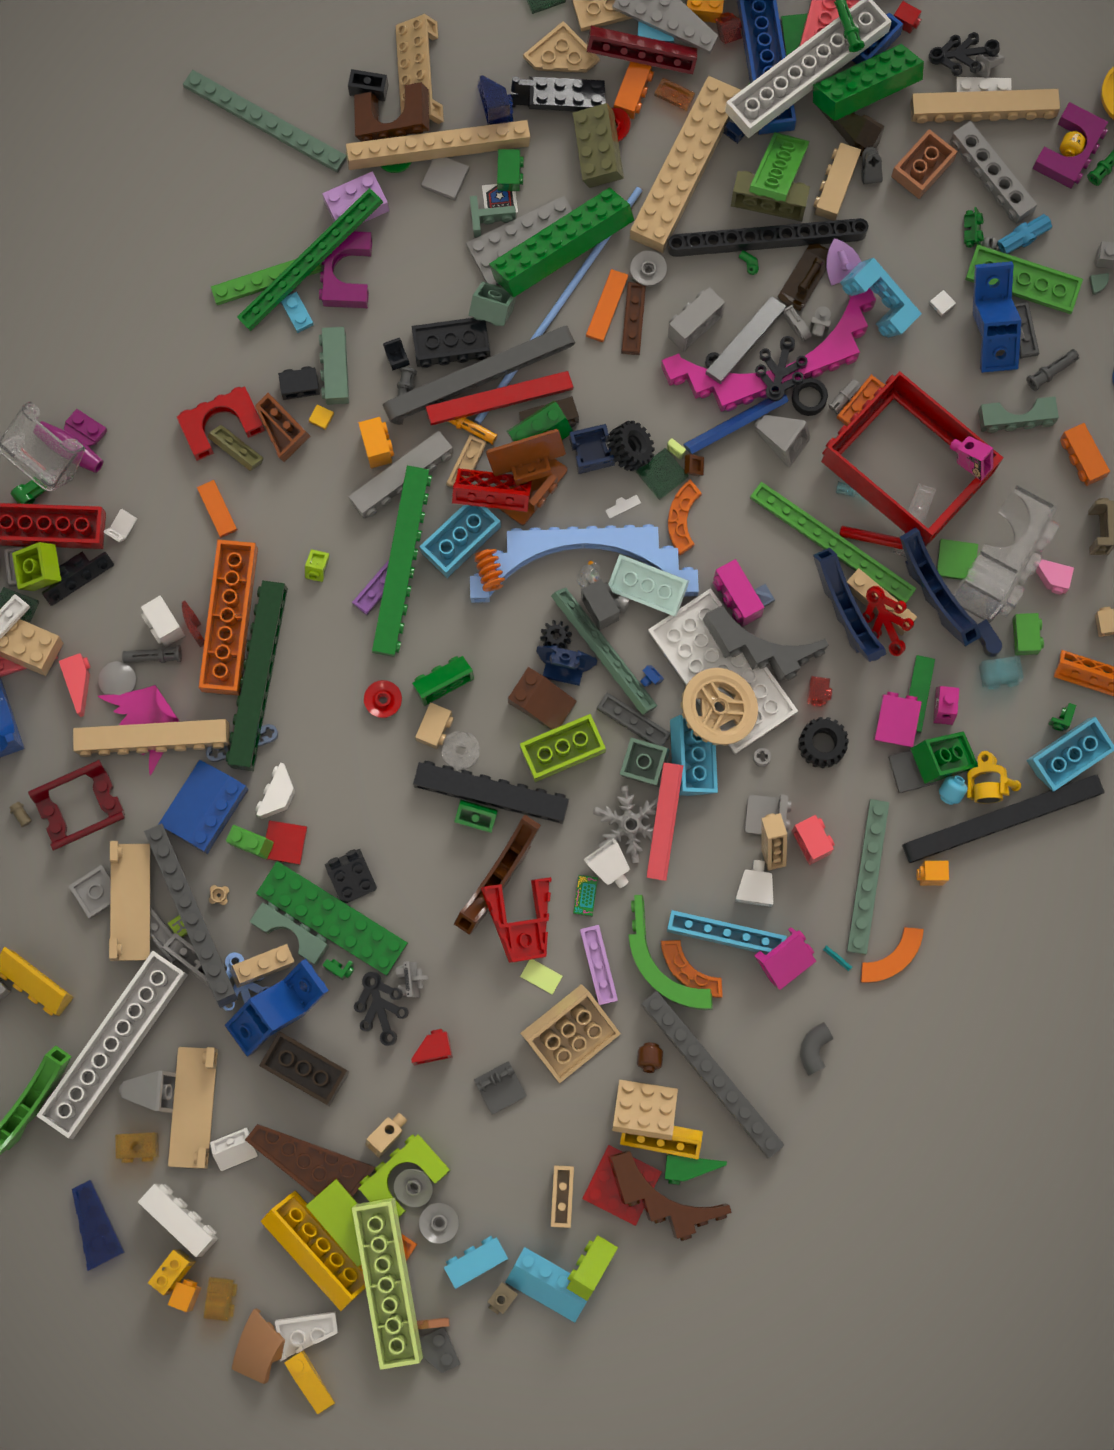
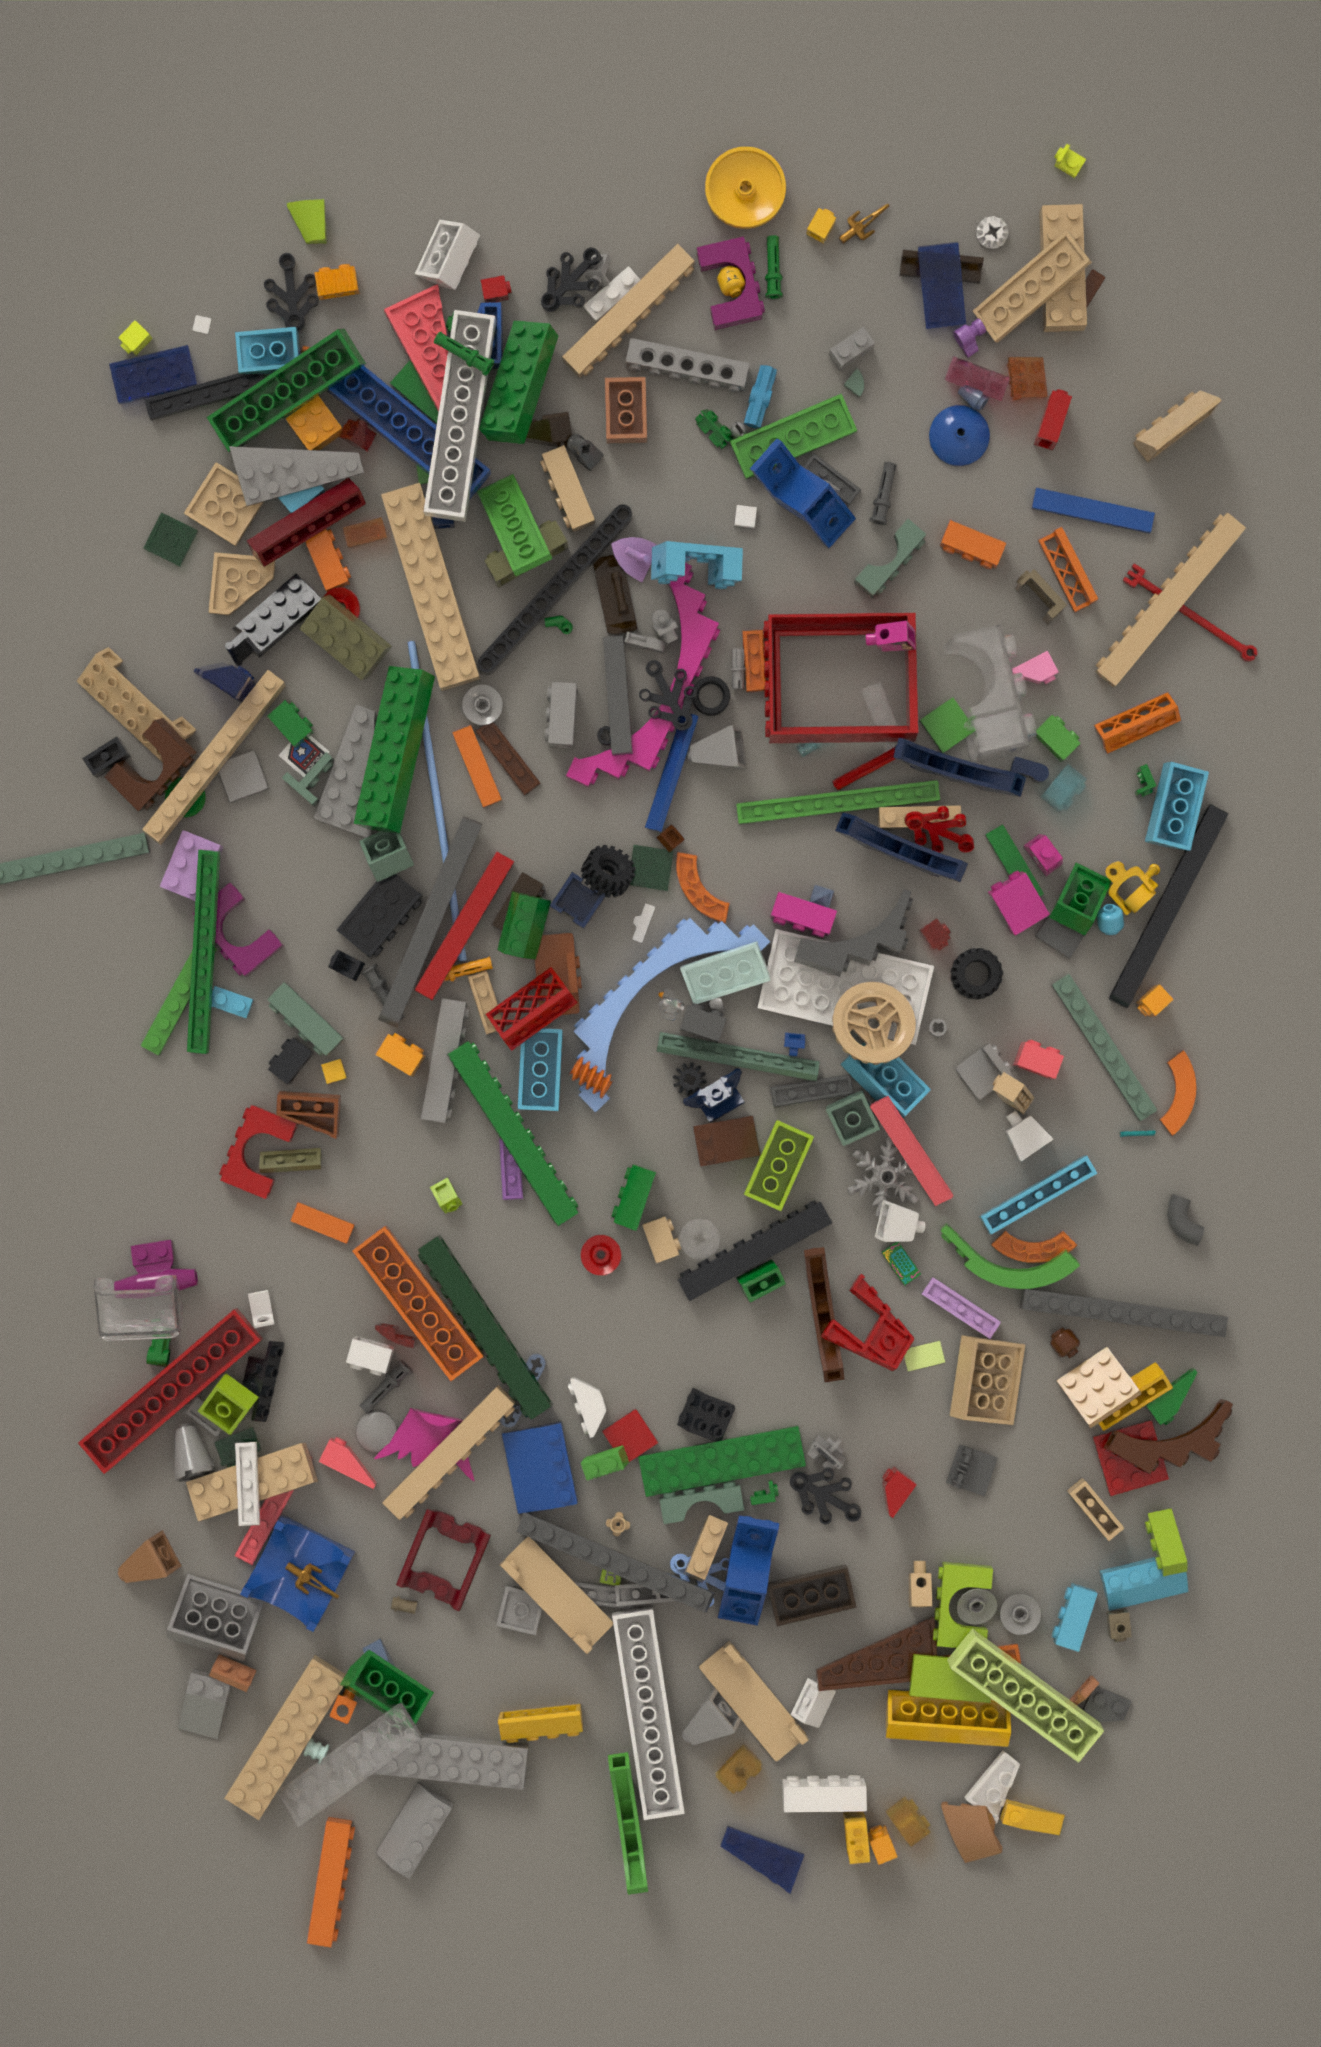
camera: 45 degrees left, 10 degrees up
dark orange bracket [486,429,566,485] -> none
yellowish green tile [667,438,686,460] -> none
dark pink panel [754,927,816,990] -> none

